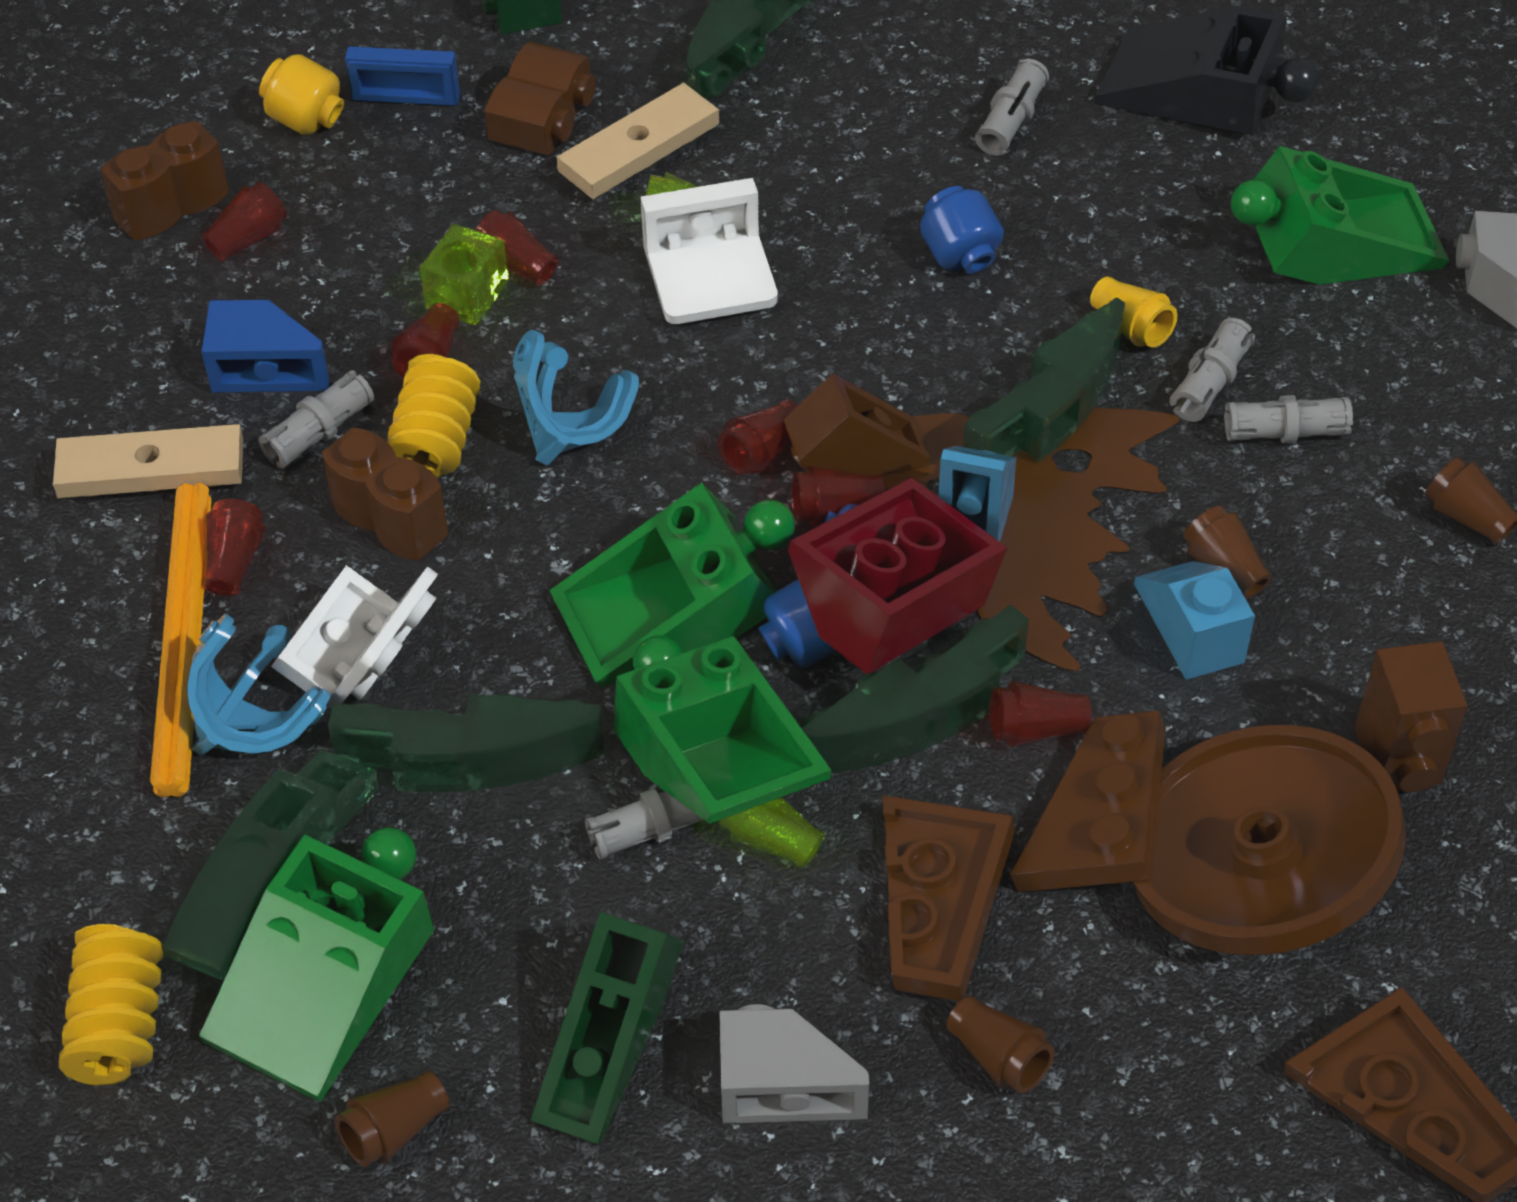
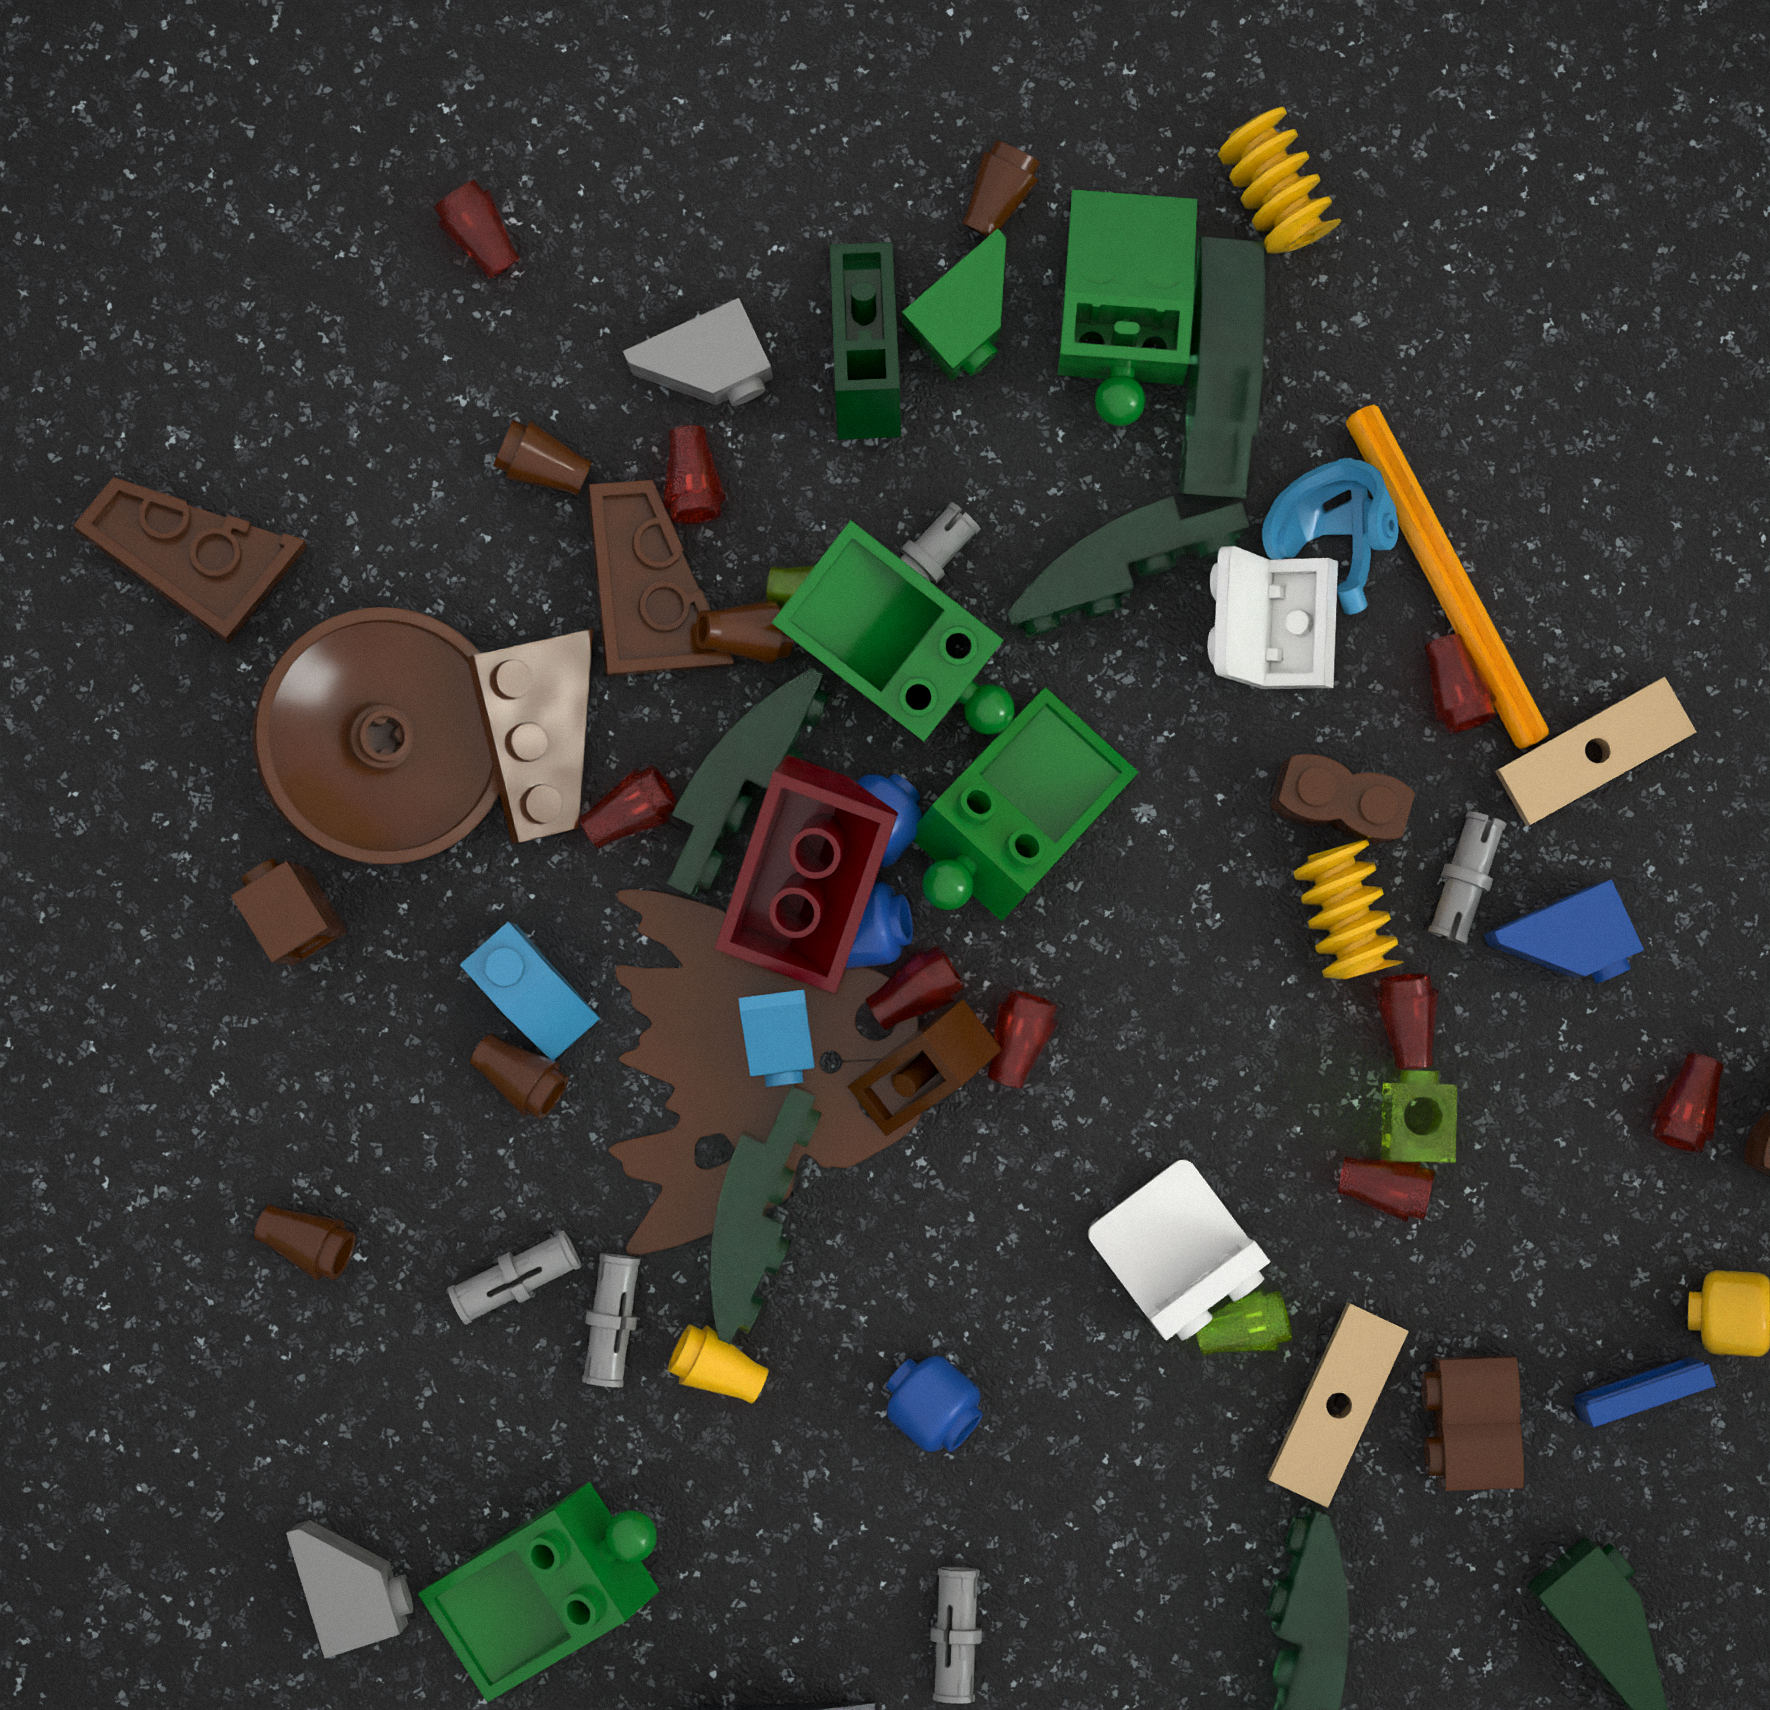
camera: 155 degrees right, 35 degrees up
dark azure helmet [513,329,639,465] -> none
none -> clear red cone [663,425,726,524]
none -> reddish brown cone [695,600,794,664]
none -> green slope [902,228,1006,381]

